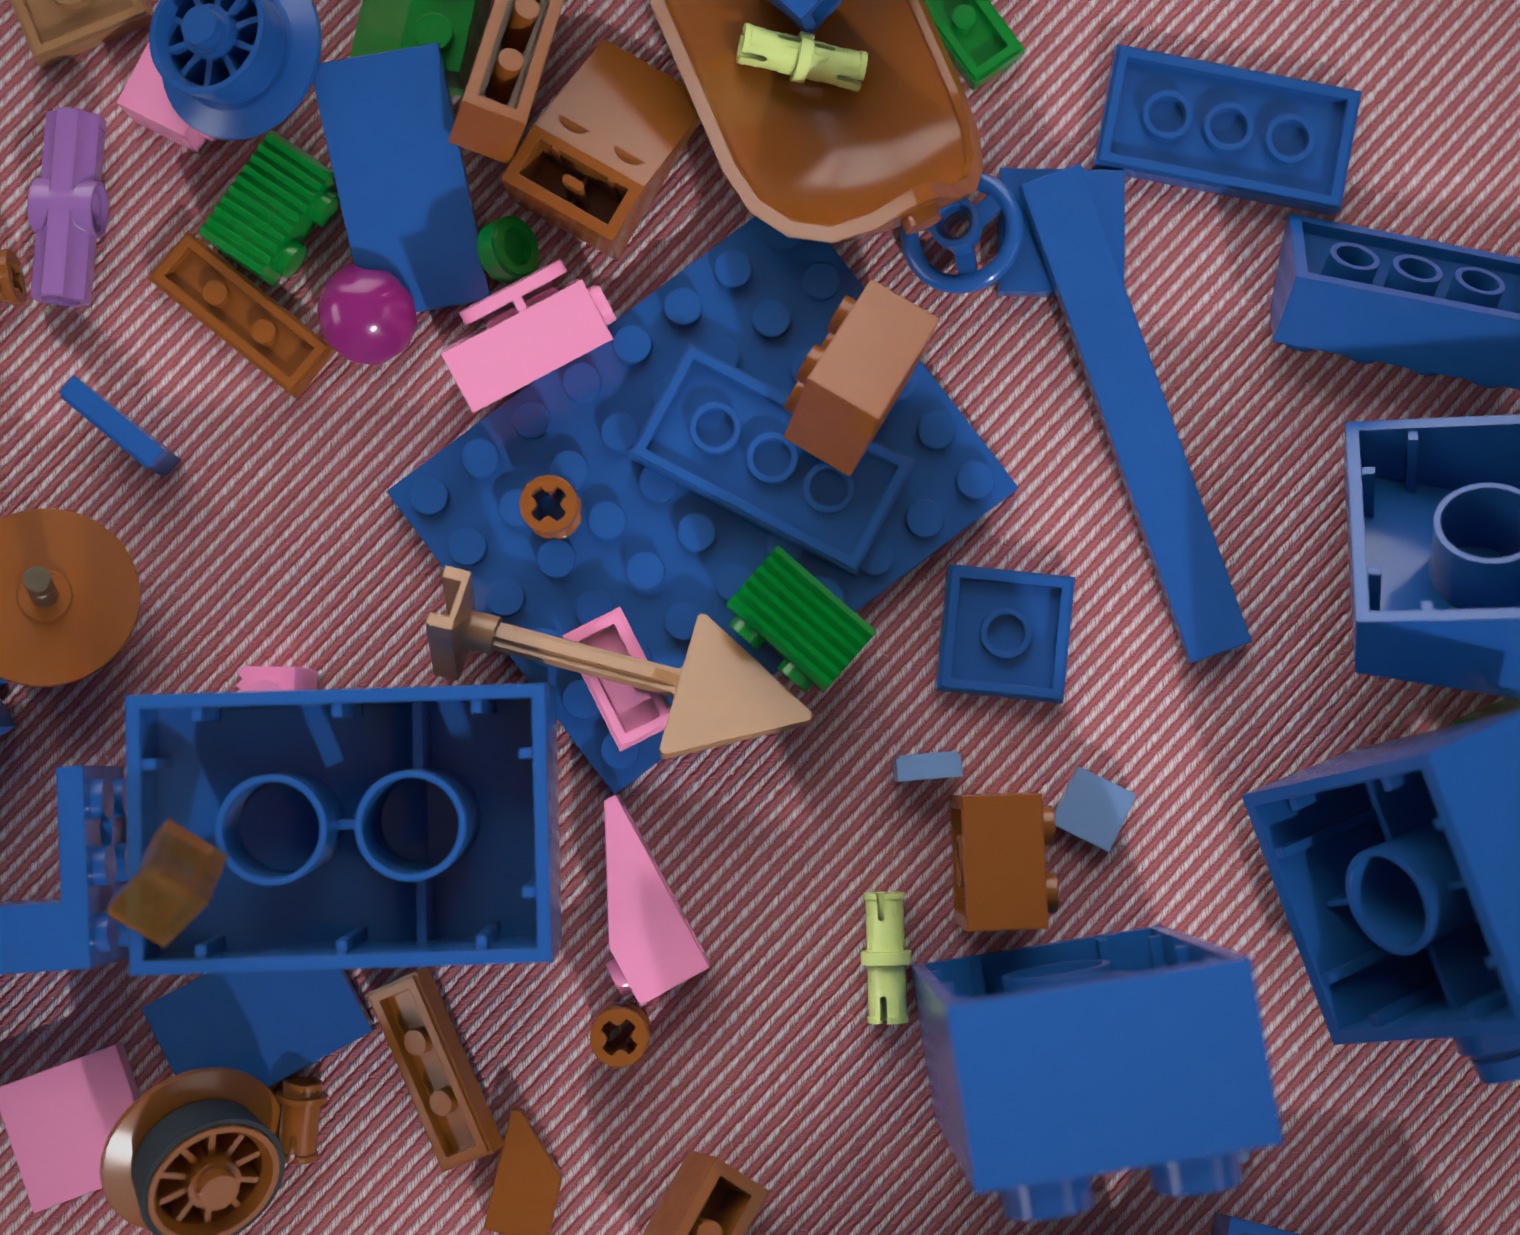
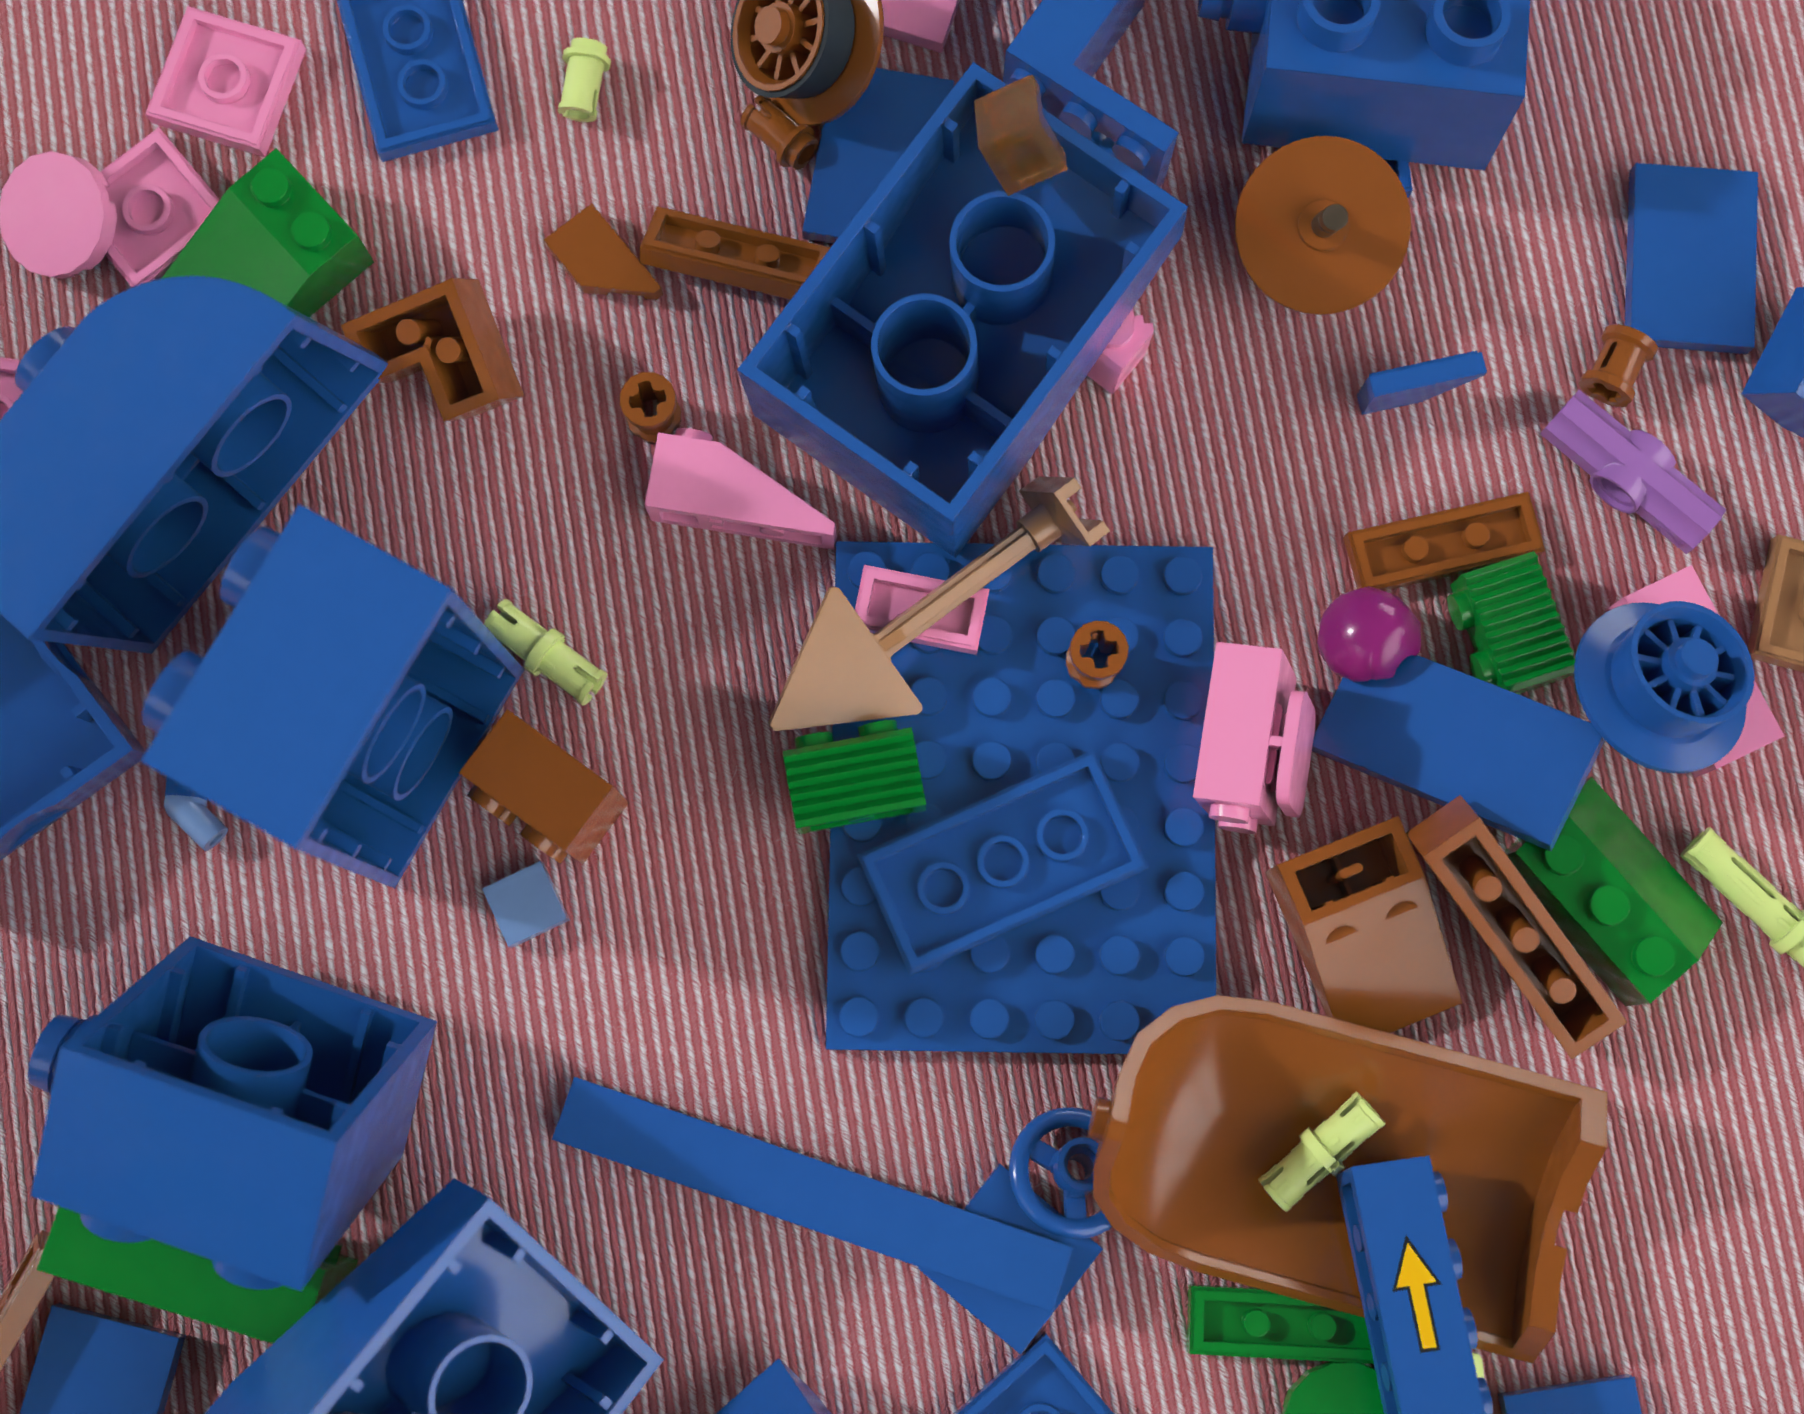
camera: 130 degrees right, 5 degrees down
green tile [477,216,539,283] -> none
brick [783,279,940,476] -> none
medium blue tile [892,751,963,782] -> none
blue tile [935,564,1075,704] -> none

